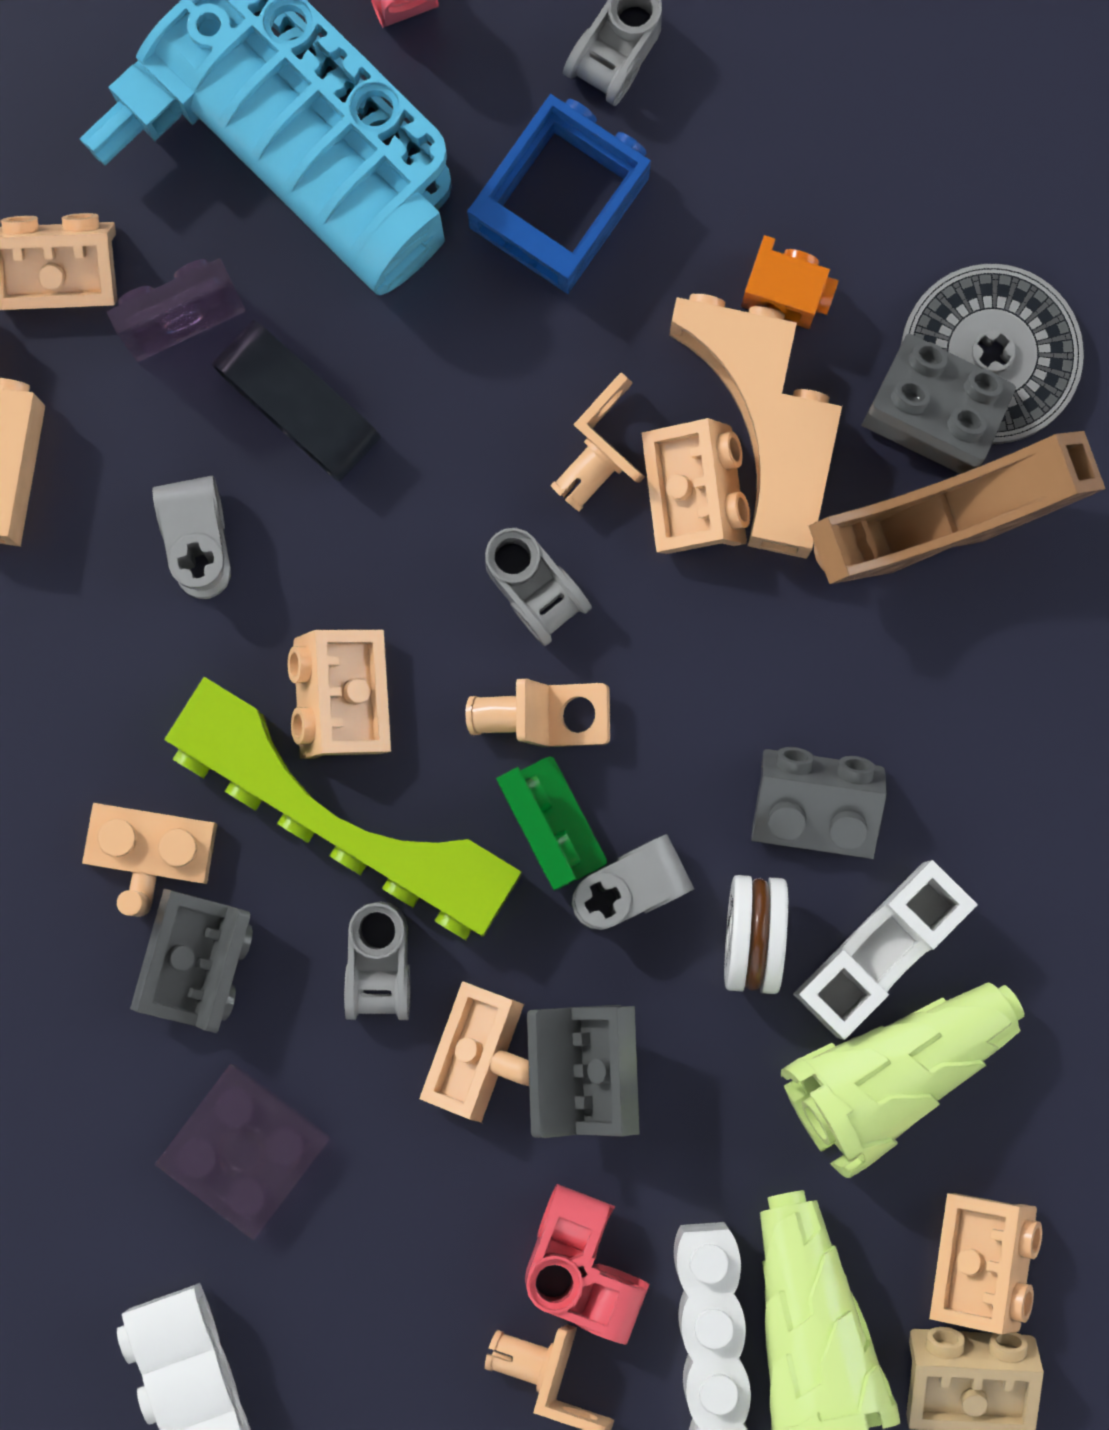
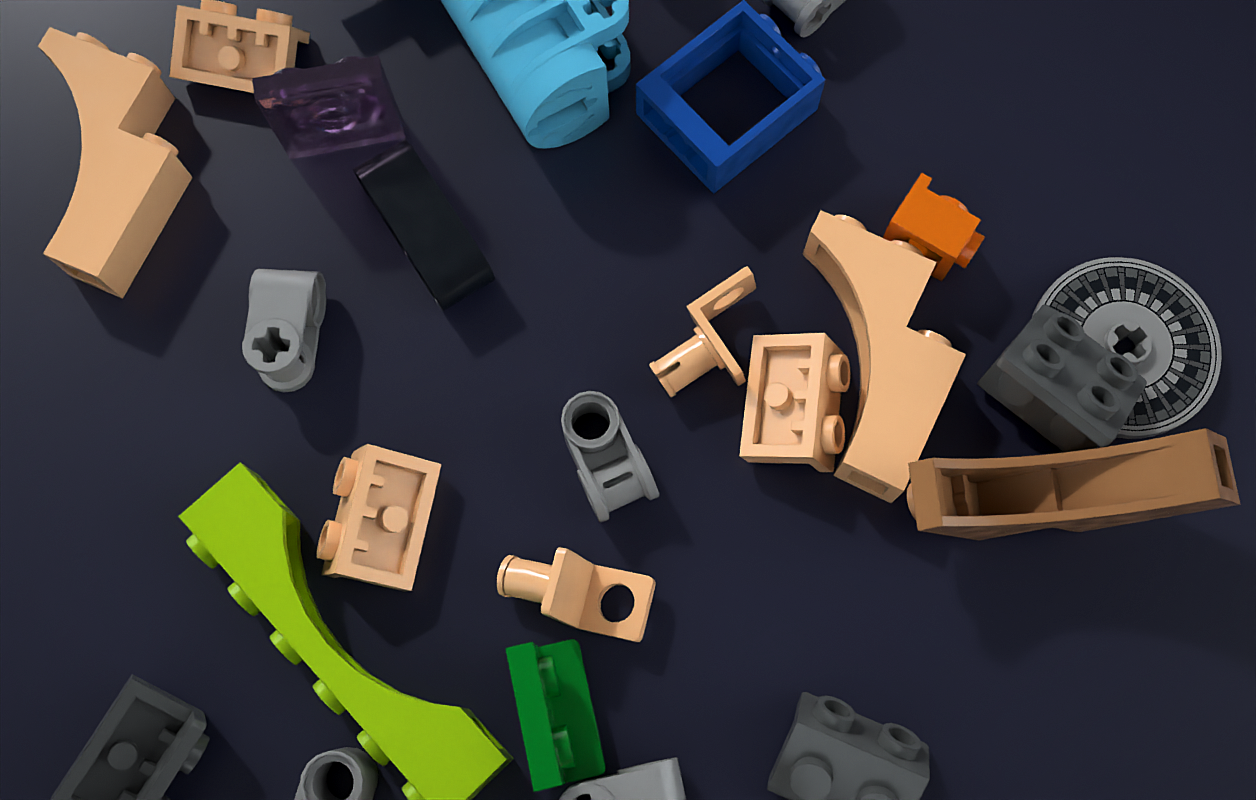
camera: 15 degrees right, 10 degrees down
light nougat plate [82,803,217,917] -> none

